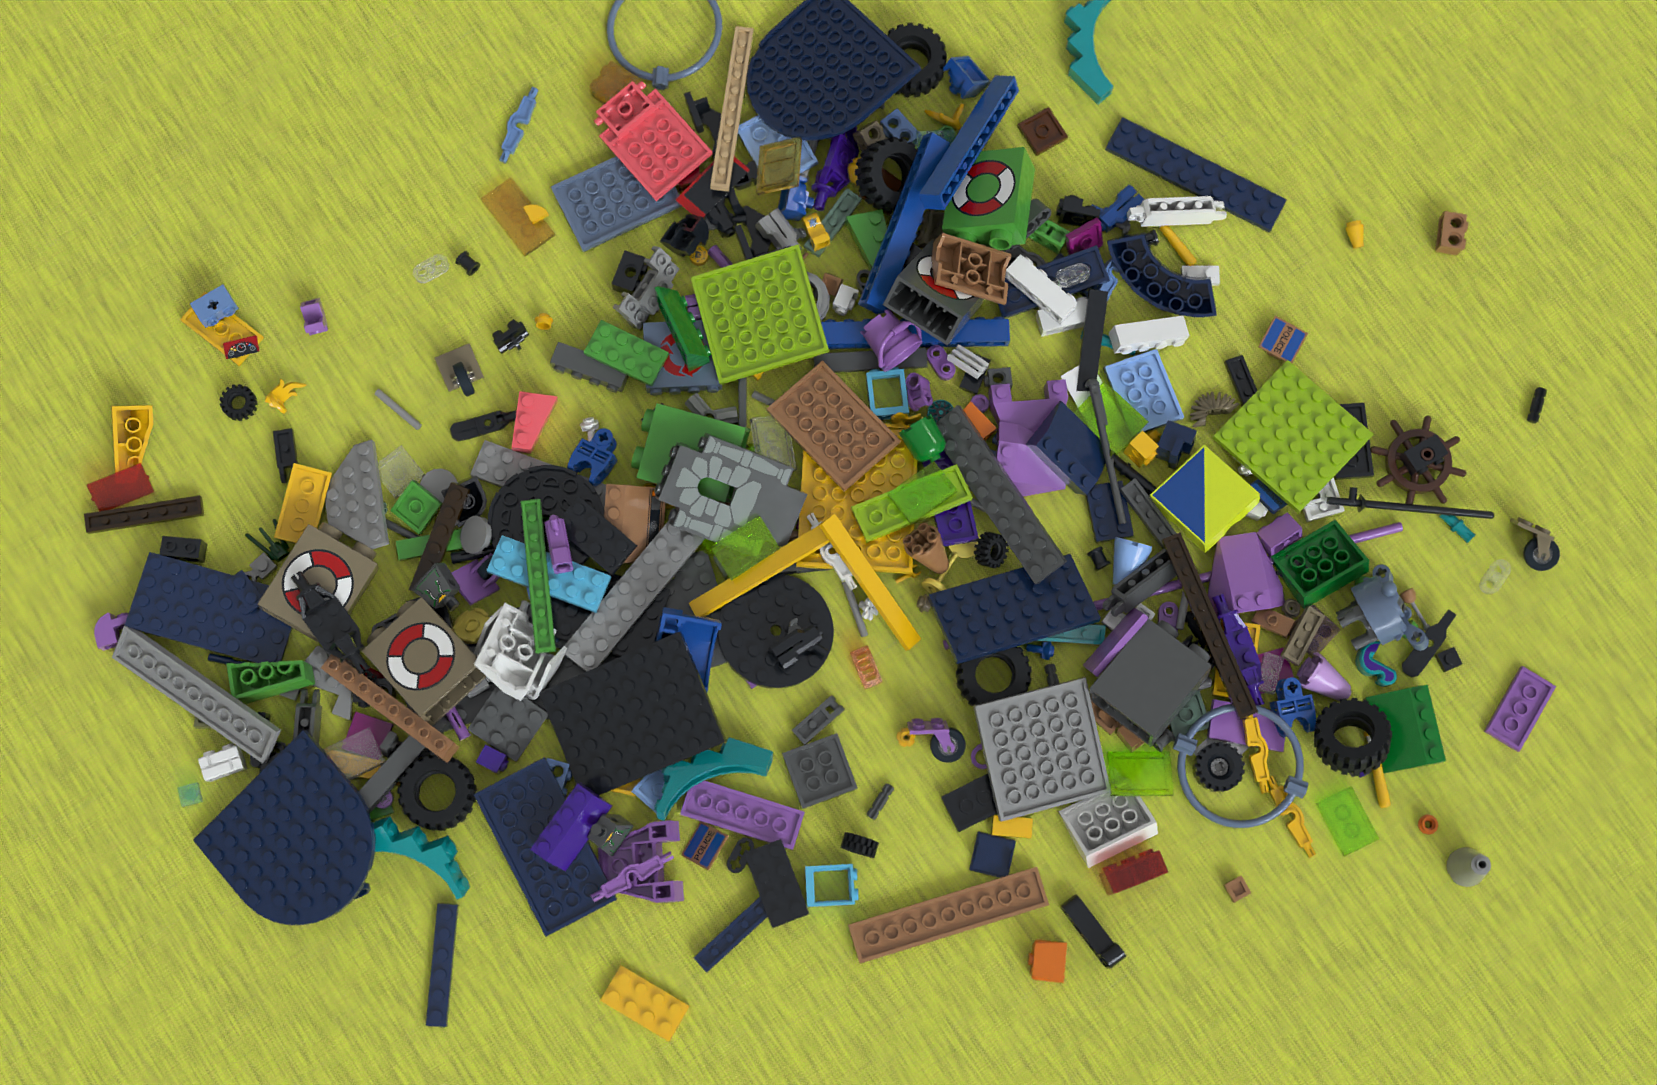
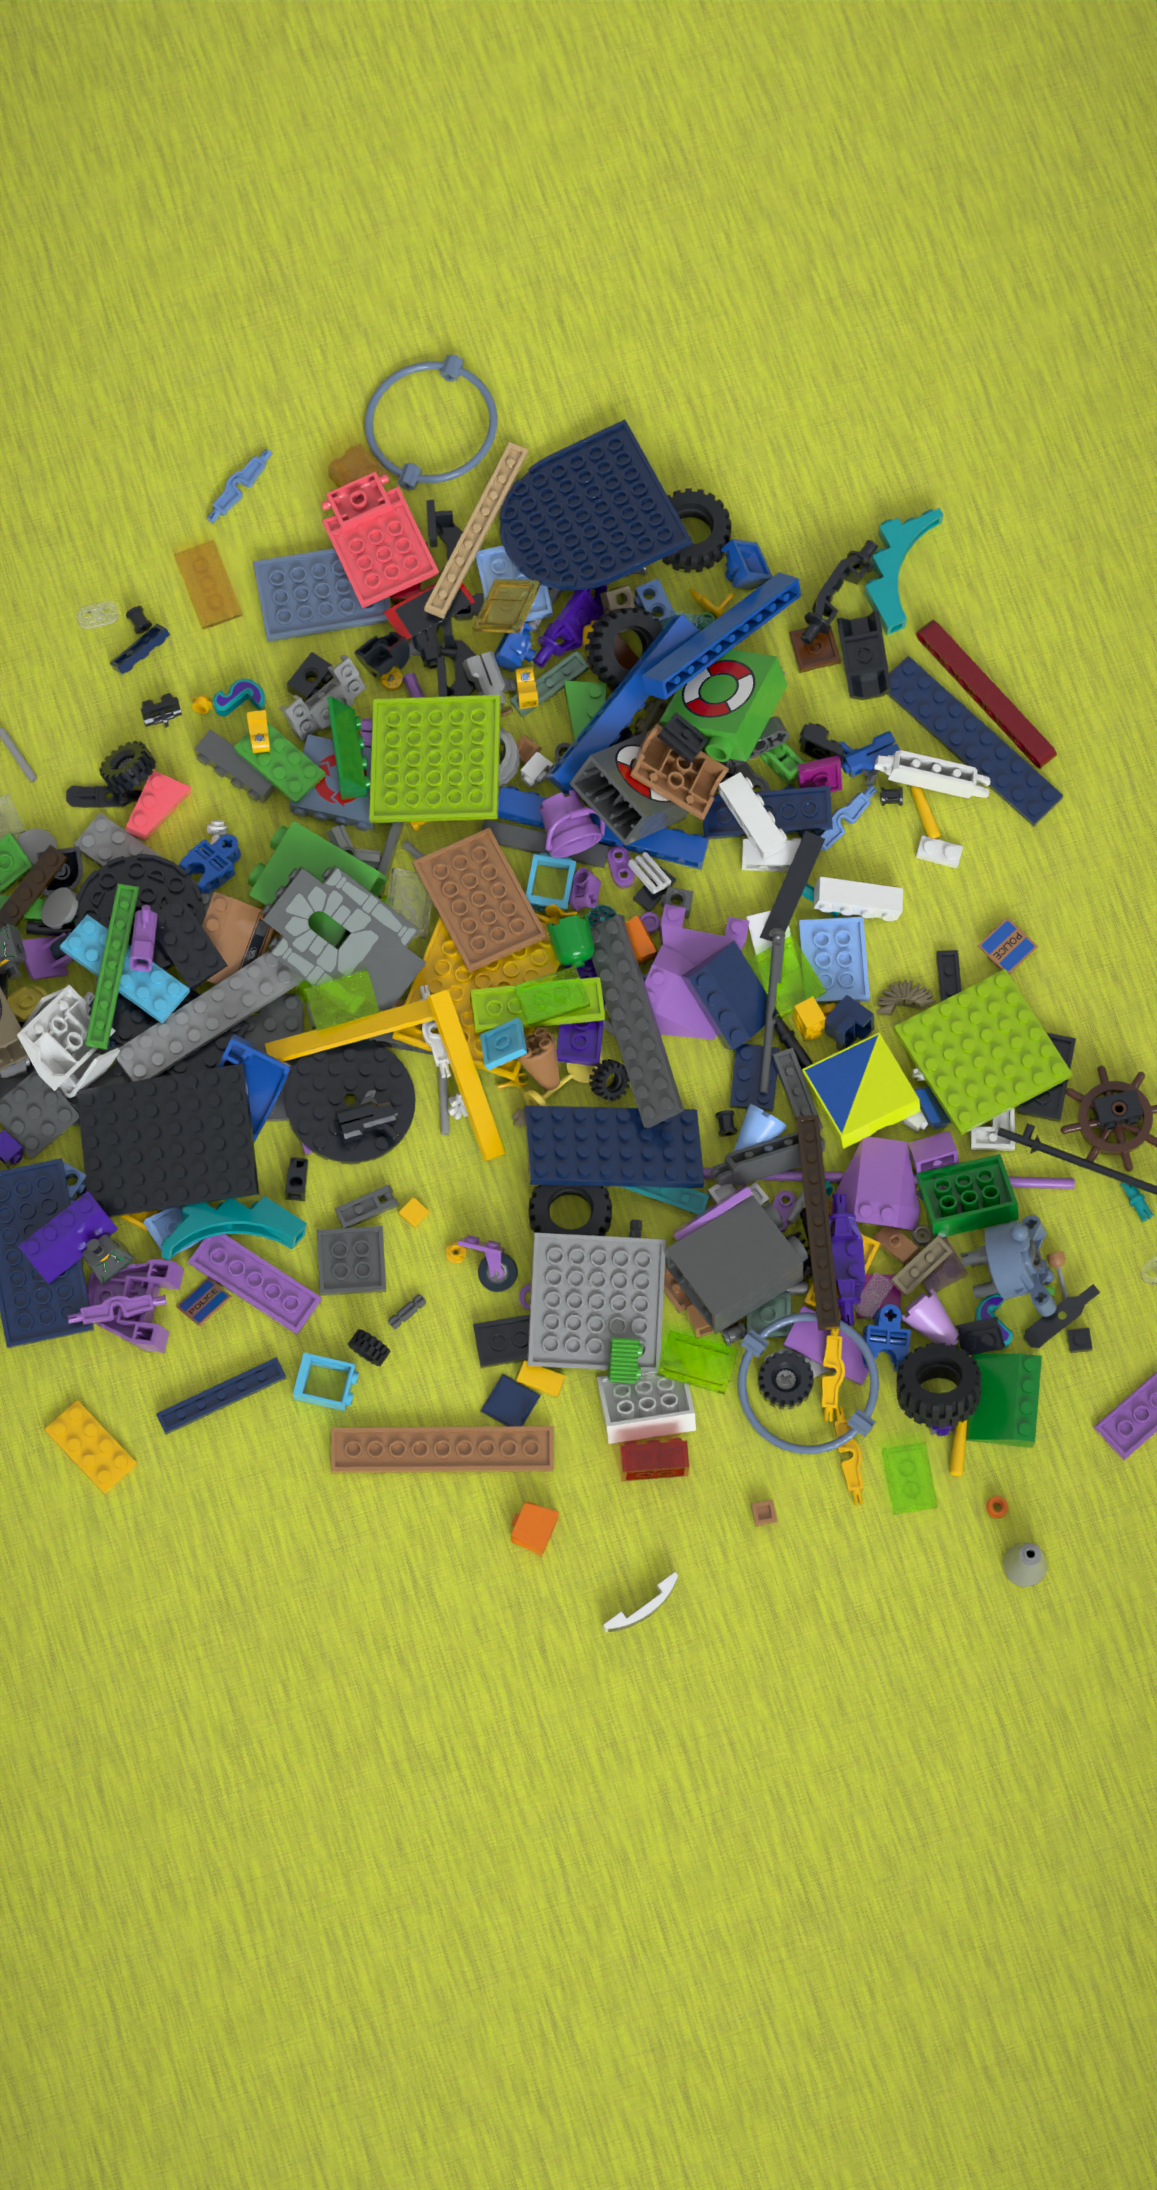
camera: 20 degrees right, 5 degrees down
dark tan plate [435,343,484,396] -> none
yellow tile [523,204,549,224] -> none
black beam [727,838,754,873] -> none
black plate [744,839,809,928] -> none
clear orange slope [850,645,883,690] -> none
blue plate [1026,641,1054,660] -> none
clear plate [1055,263,1090,288] -> none
black beam [1060,894,1127,969] -> none
dark blue brick [1107,232,1217,317] -> none
yellow cone [1345,220,1364,249] -> none
none -> black bush [99,741,156,793]
none -> dark blue plate [109,624,170,674]
none -> teal animal [213,678,266,717]
none -> yellow leg [247,710,270,754]
none -> black leg [285,1157,308,1202]
none -> yellow tile [398,1197,429,1229]
none -> medium azure plate [480,1018,527,1071]
none -> white slope [603,1572,678,1632]
none -> bright green brick [608,1337,642,1383]
none -> black plate [657,712,709,764]
none -> black plate [800,540,878,645]
none -> black piece [837,610,892,700]
none -> dark red beam [916,620,1057,769]
none -> black plate [955,1316,1005,1356]

